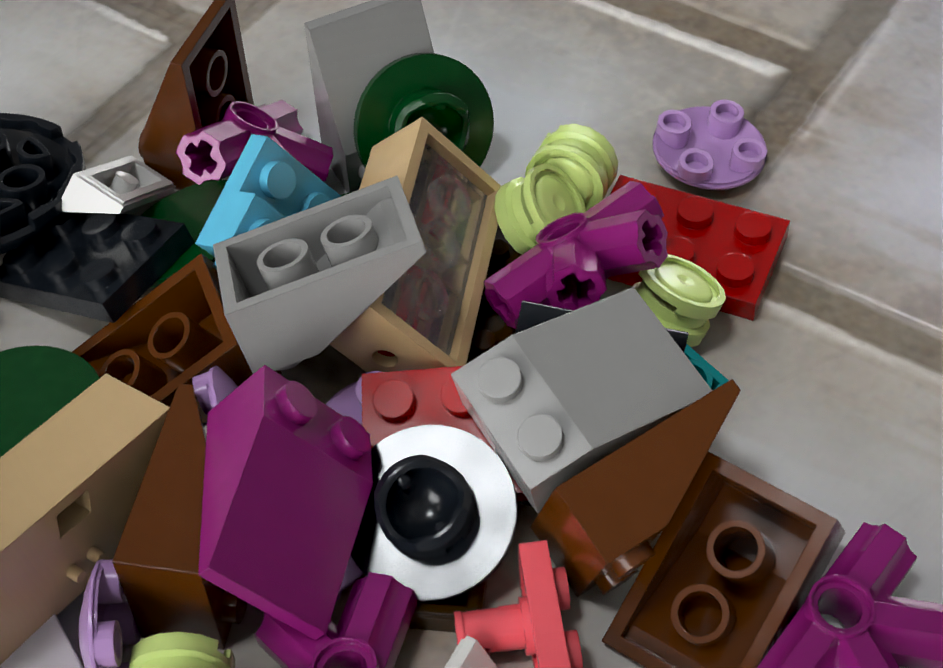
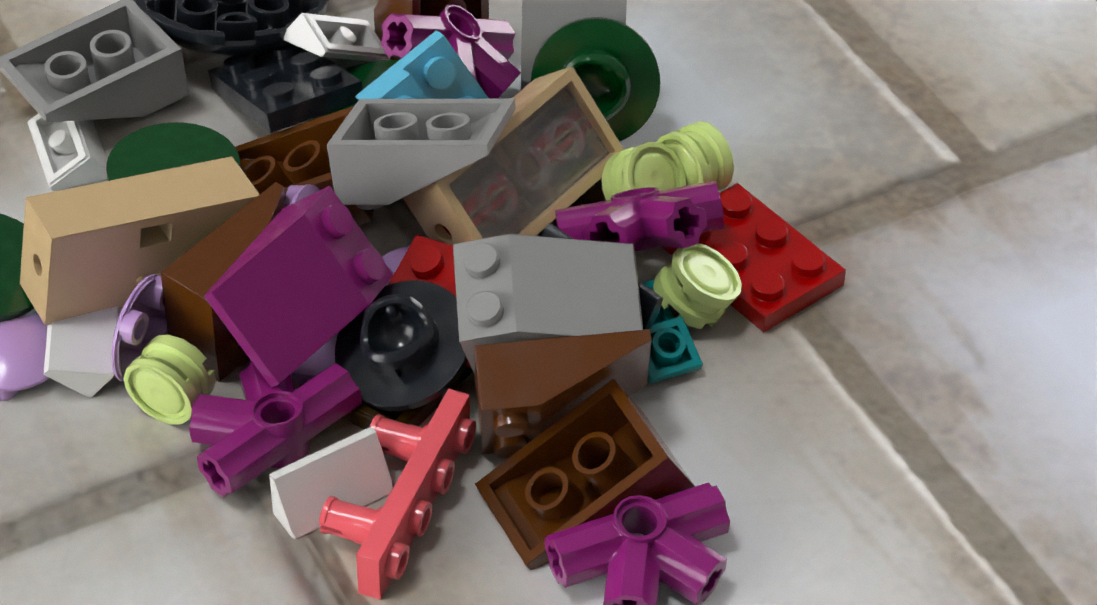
camera: 25 degrees right, 5 degrees down
lavender dish [652,100,767,190] -> none

